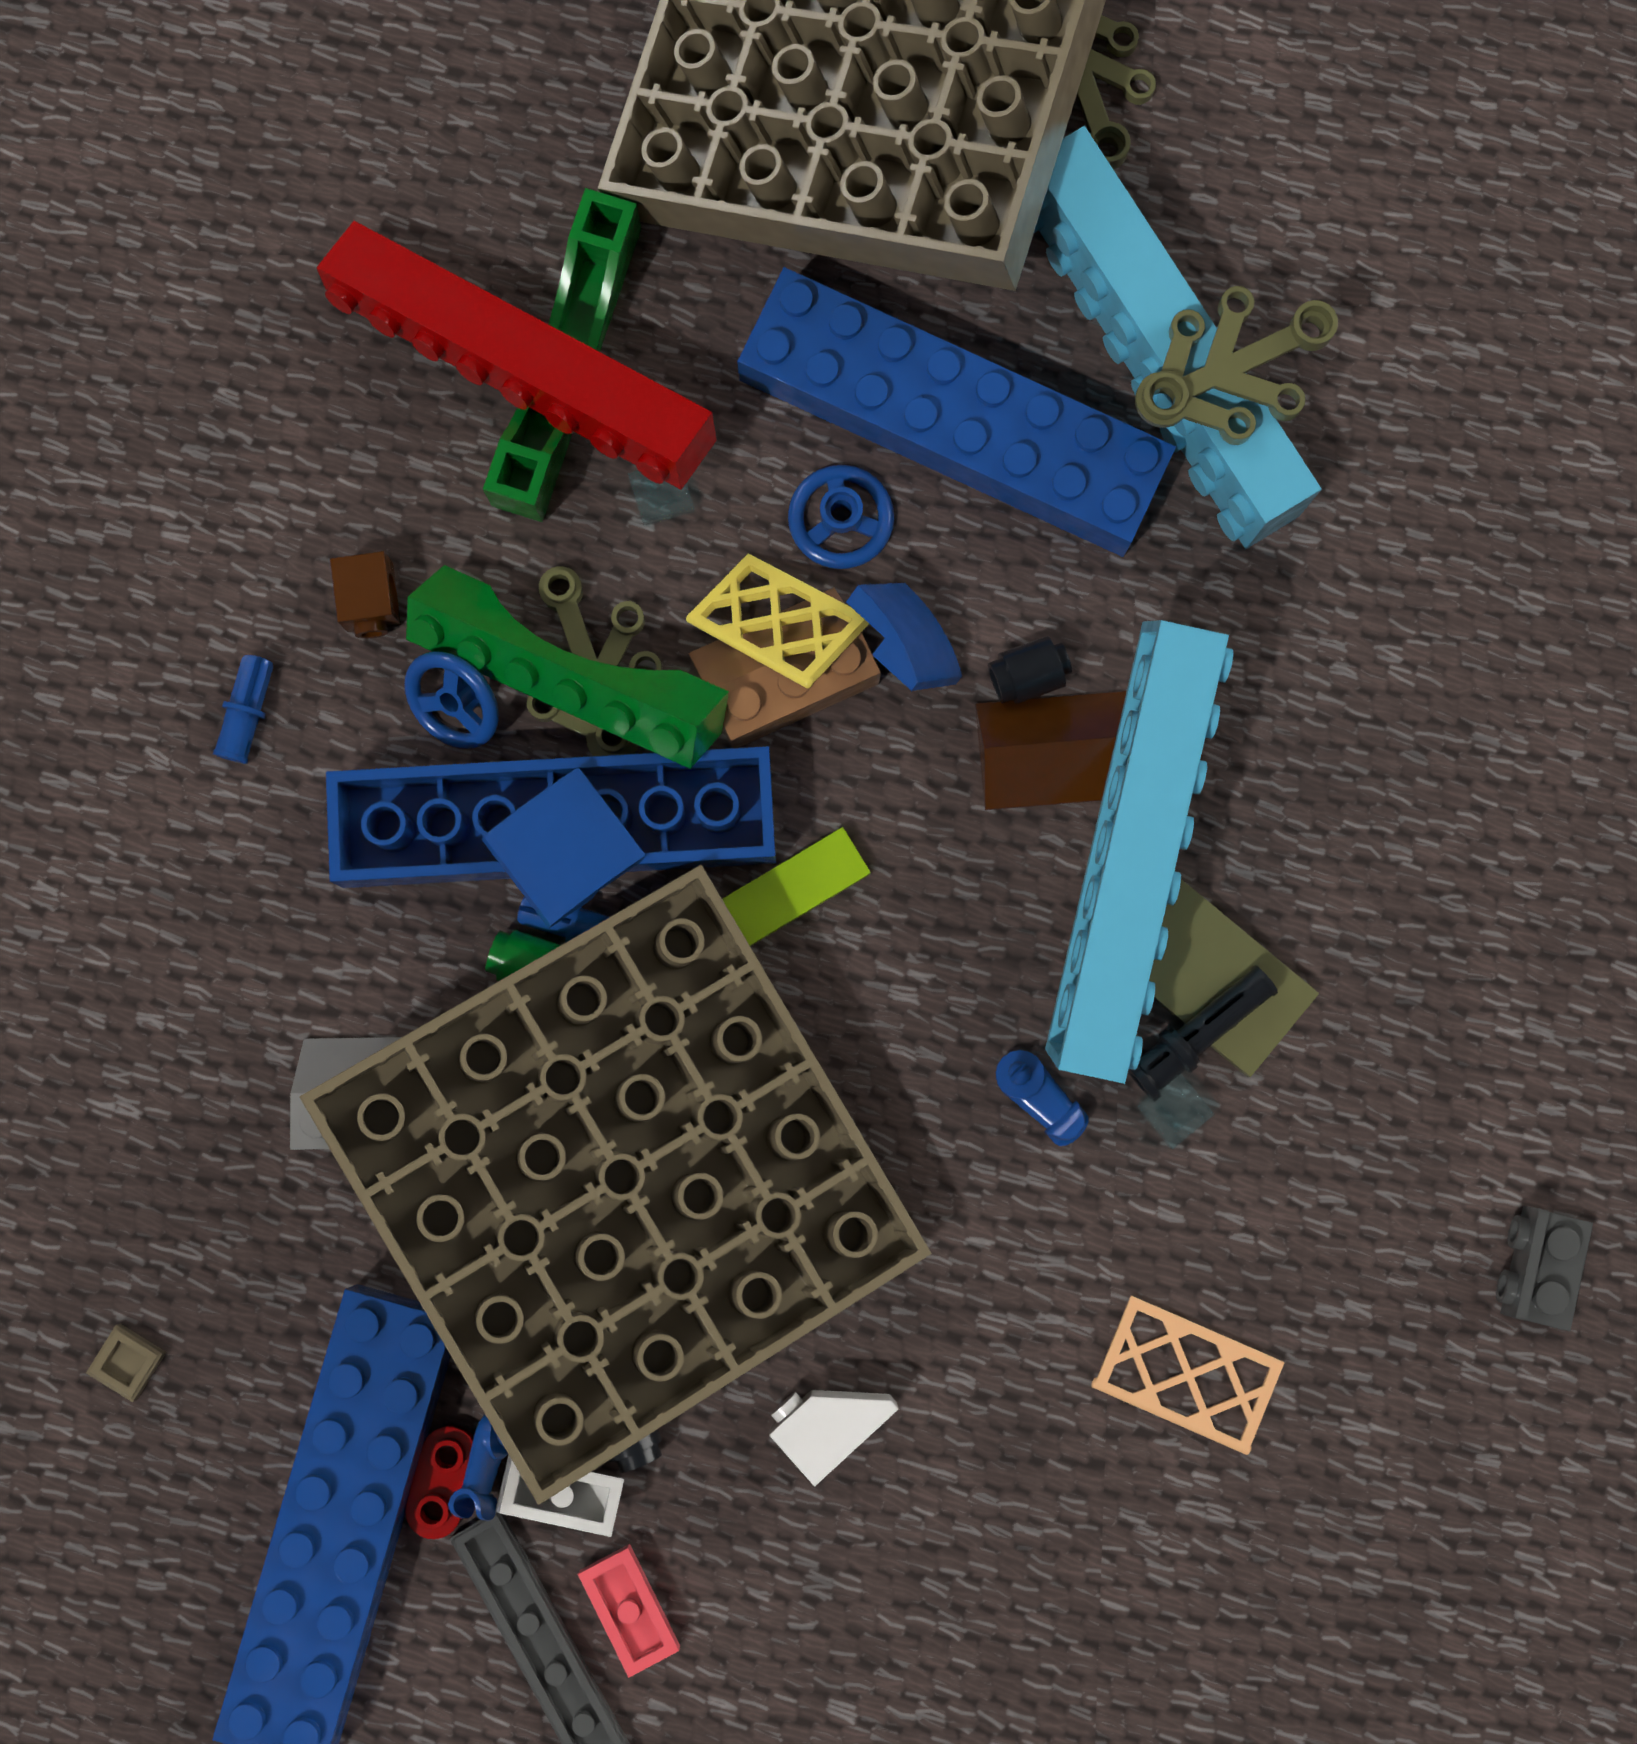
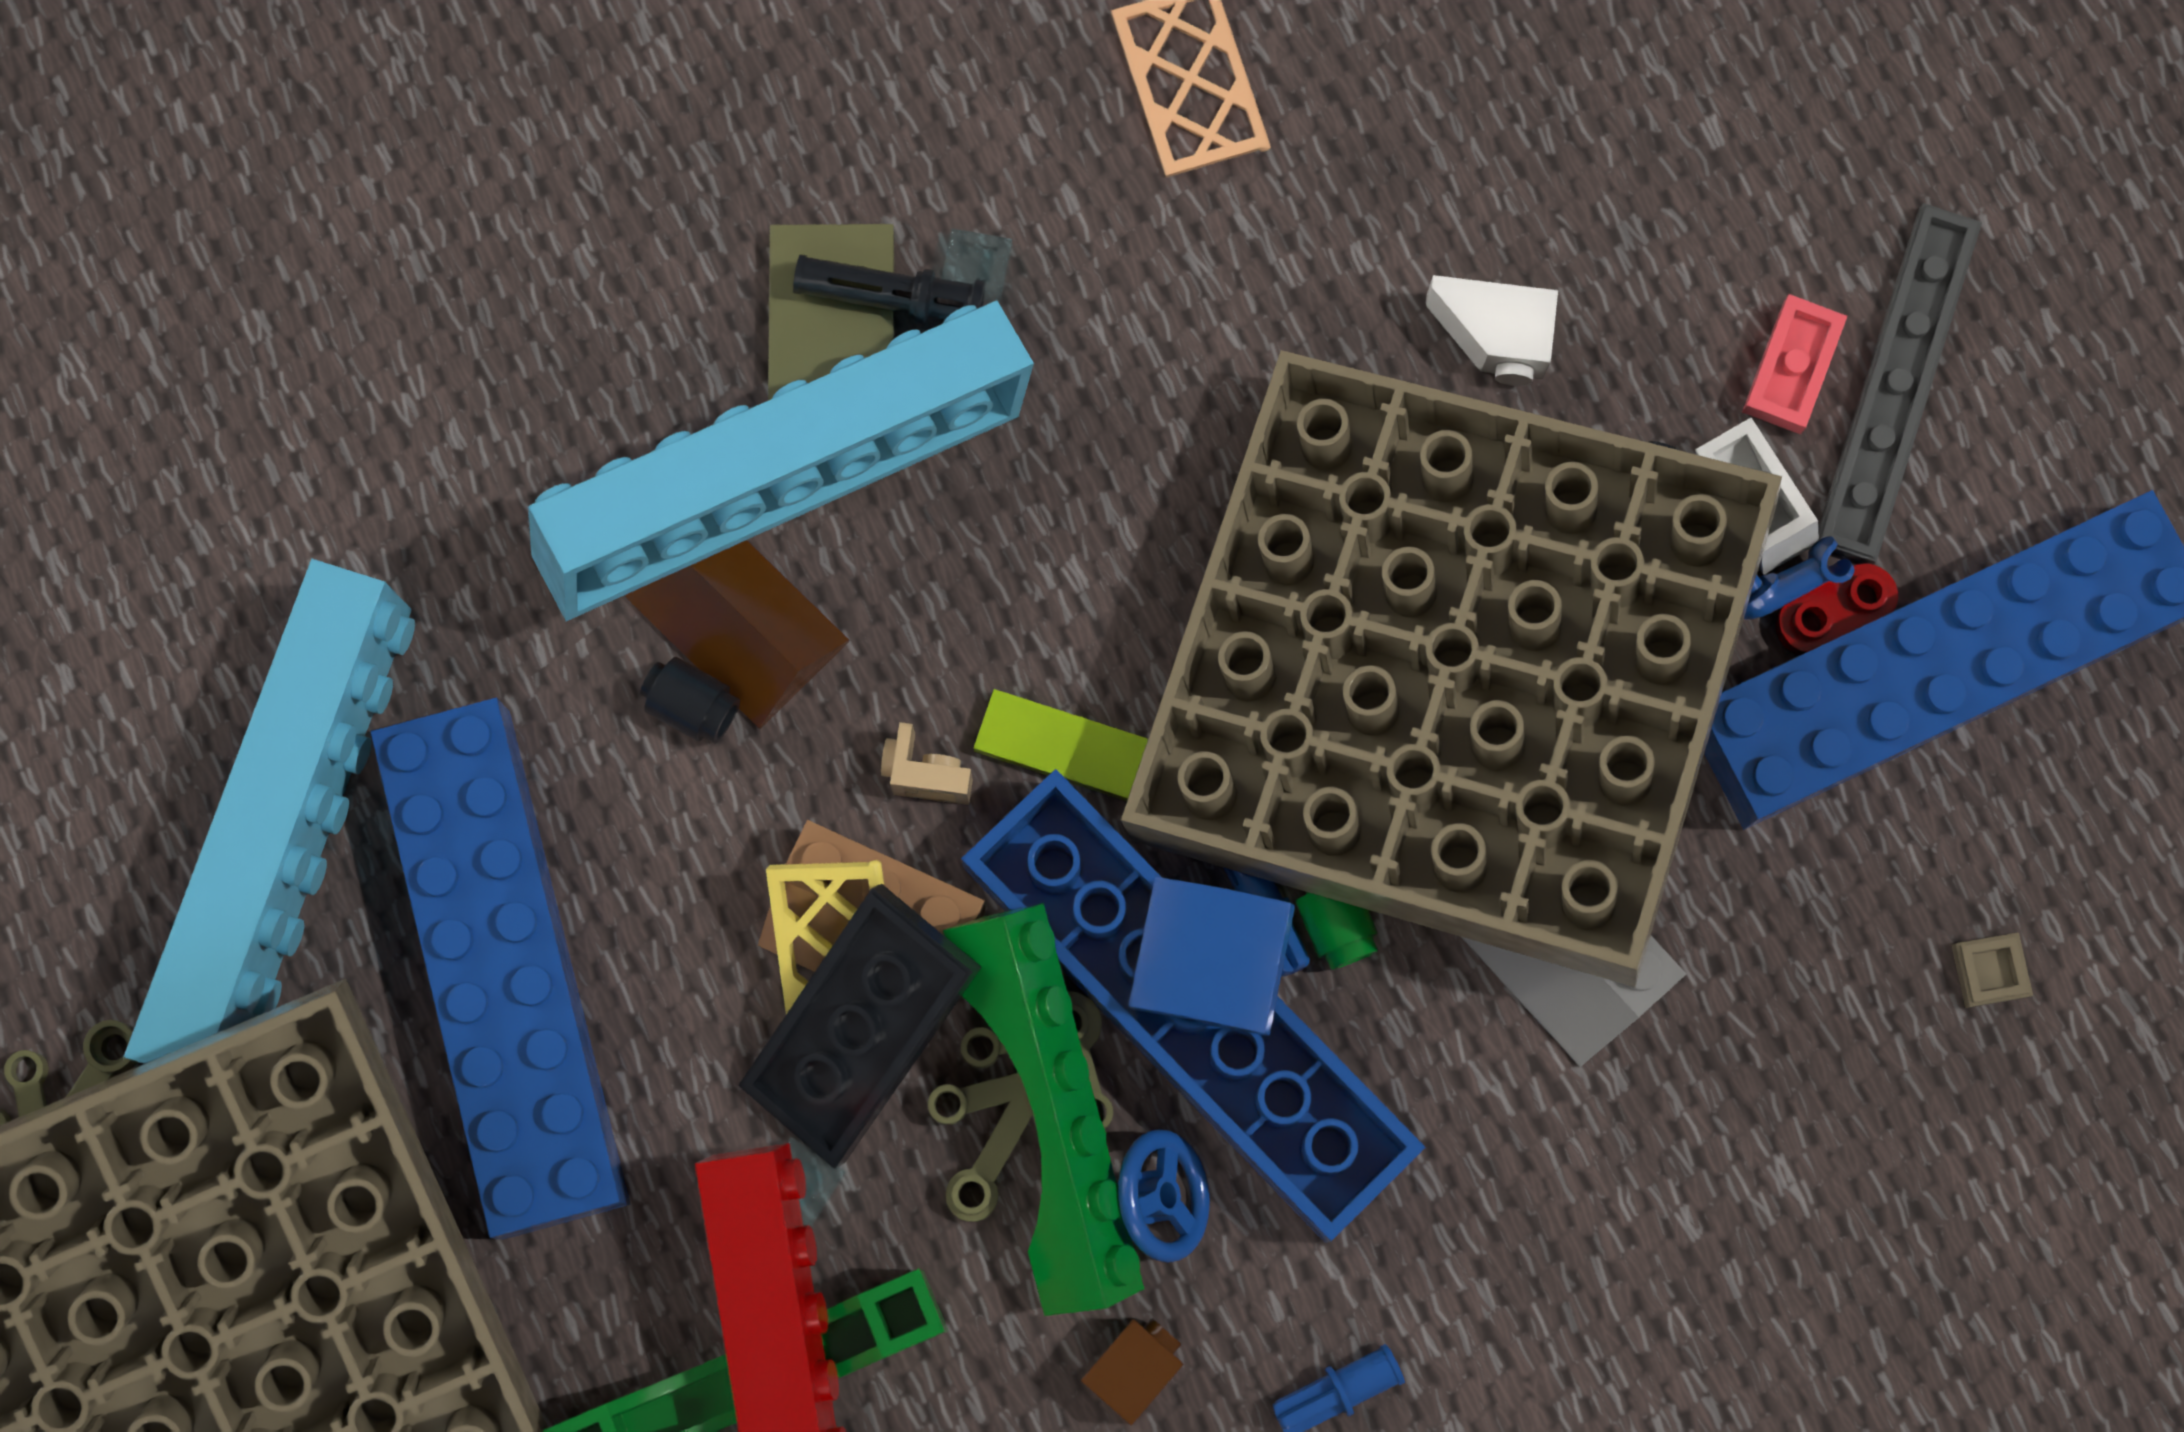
camera: 130 degrees left, 5 degrees down
blue piece [788,465,894,569] -> none
blue slope [846,583,962,691] -> none
blue piece [996,1050,1089,1146] -> none
olive plant [1135,286,1338,445] -> none
none -> black tile [738,884,981,1169]
none -> tan bracket [881,722,973,805]

